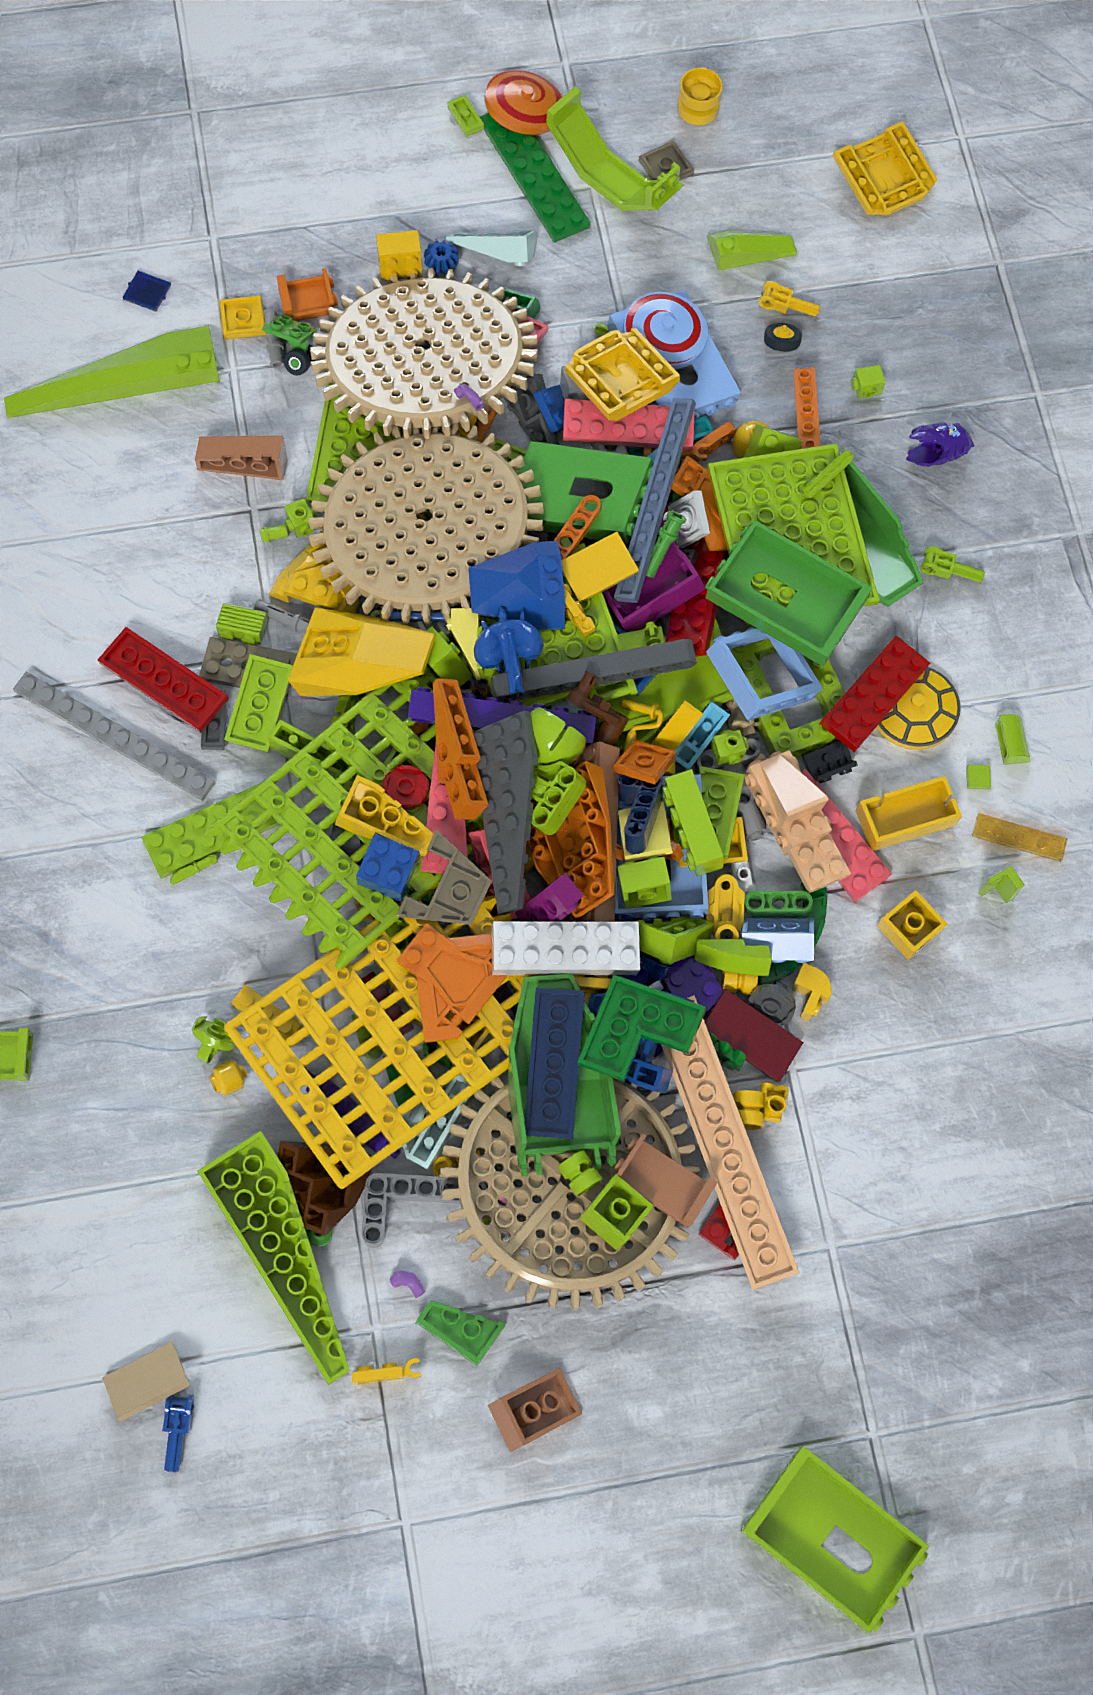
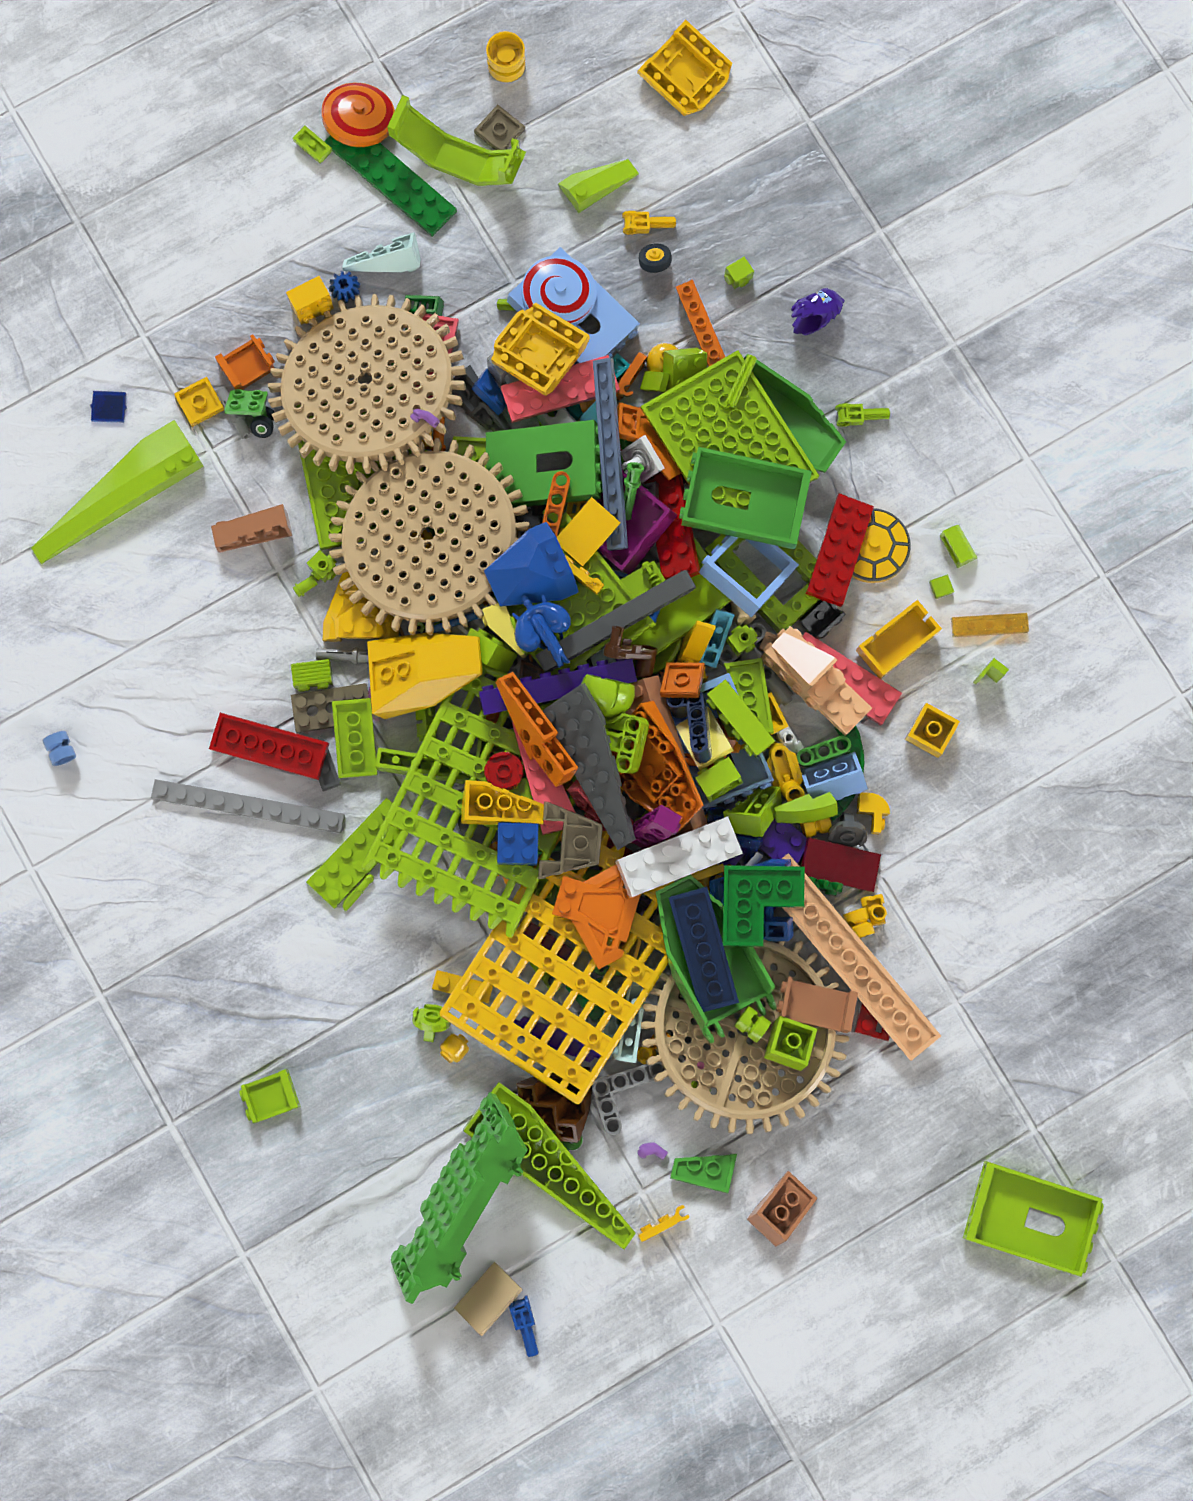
camera: 20 degrees left, 10 degrees up
yellow piece [621,699,664,754] -> none
none -> bright green piece [391,1092,528,1304]
none -> lime tile [640,371,670,393]

